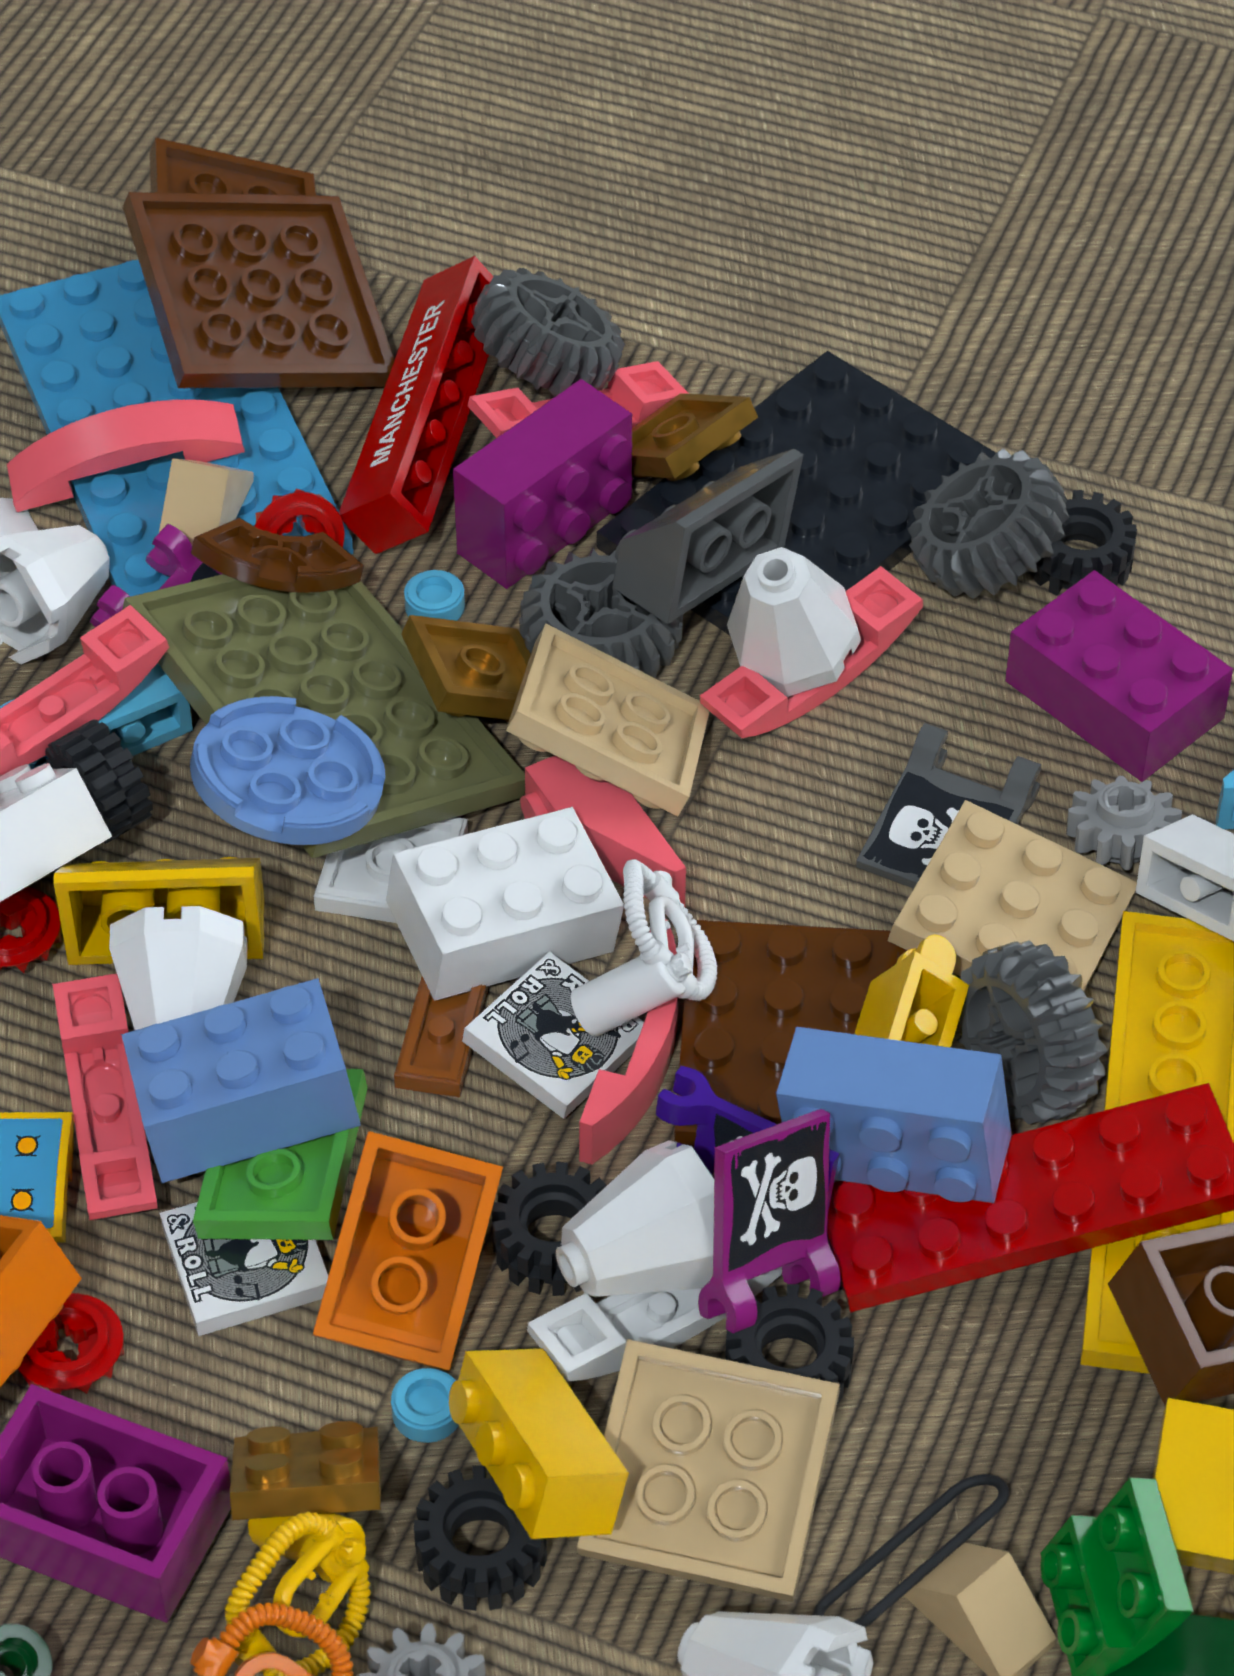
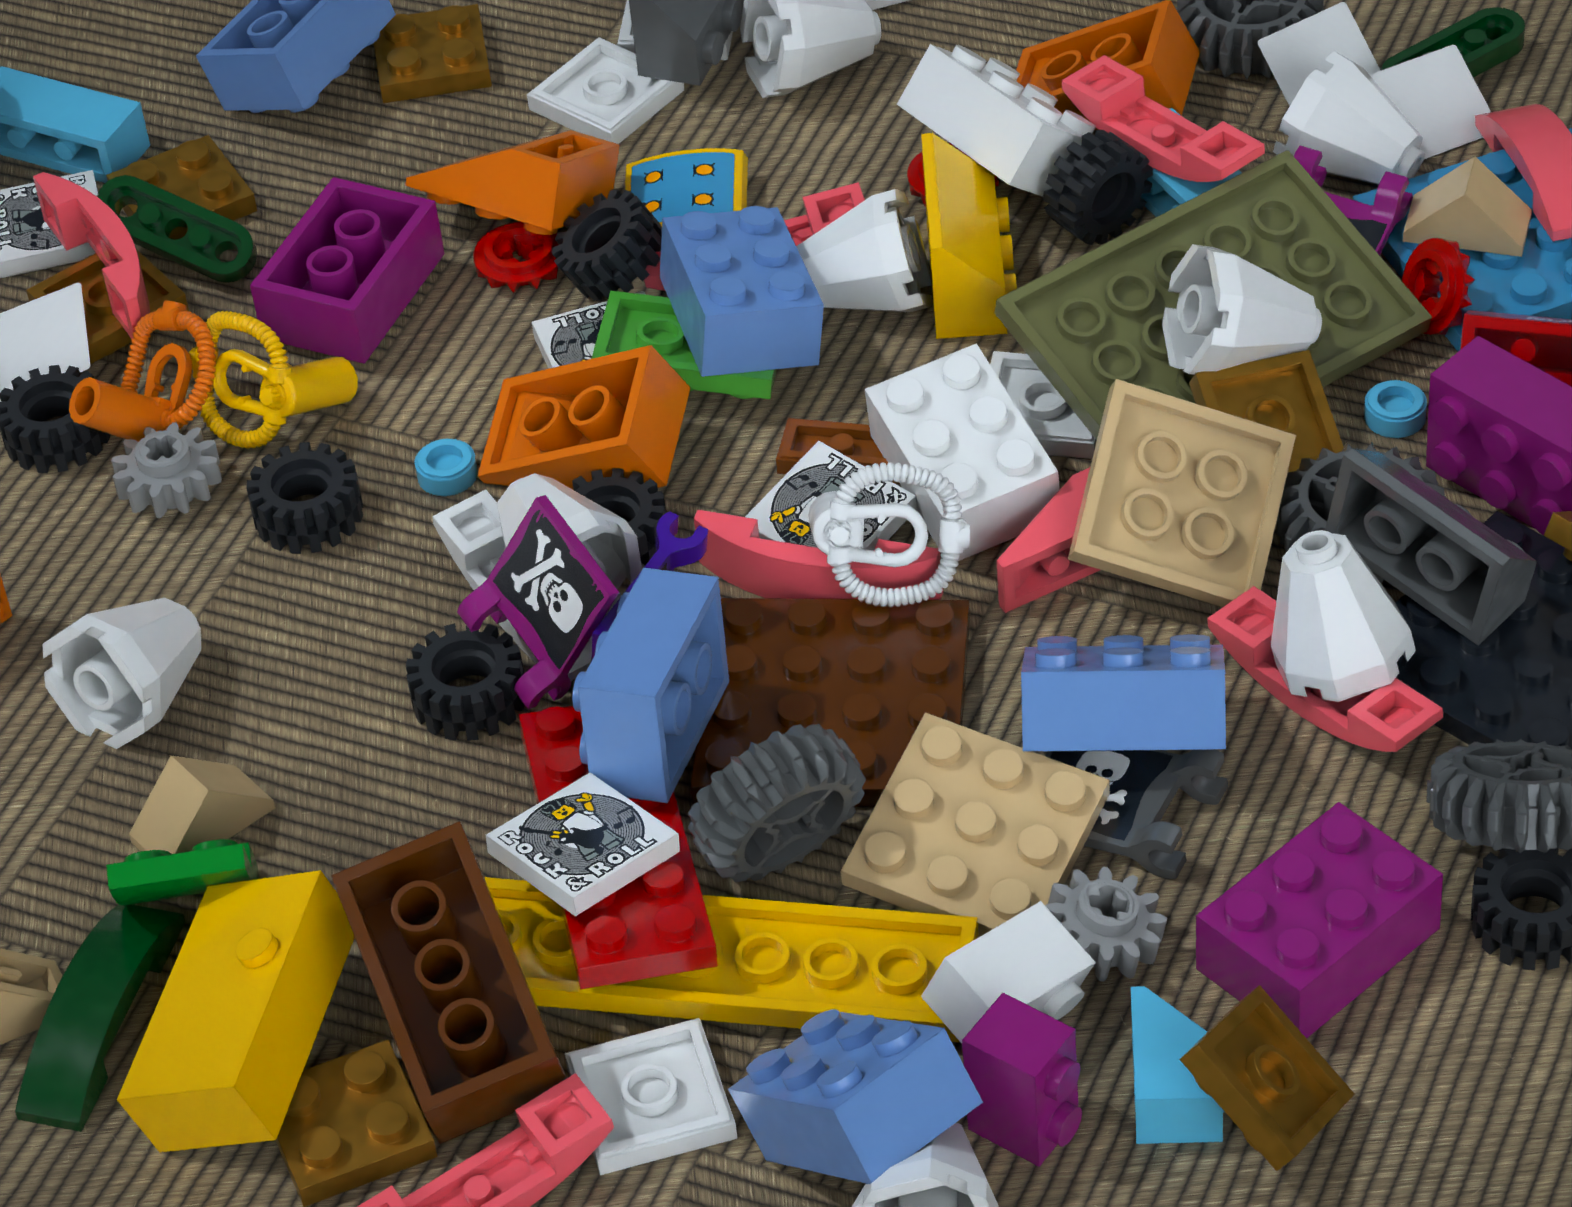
camera: 95 degrees right, 5 degrees down
medium blue tile [190,696,385,845] -> none
reddish brown tile [191,518,364,593] -> none
pearl gold plate [230,1421,381,1520] -> none
yellow brick [449,1349,629,1539] -> none
tan plate [577,1339,840,1602] -> none
black piece [812,1474,1010,1627] -> none
yellow brick [854,934,969,1048] -> none
none -> tile [486,773,680,916]
none -> black tyre [552,189,662,301]
none -> medium blue brick [1021,634,1226,751]
none -> white cone [1162,244,1322,375]

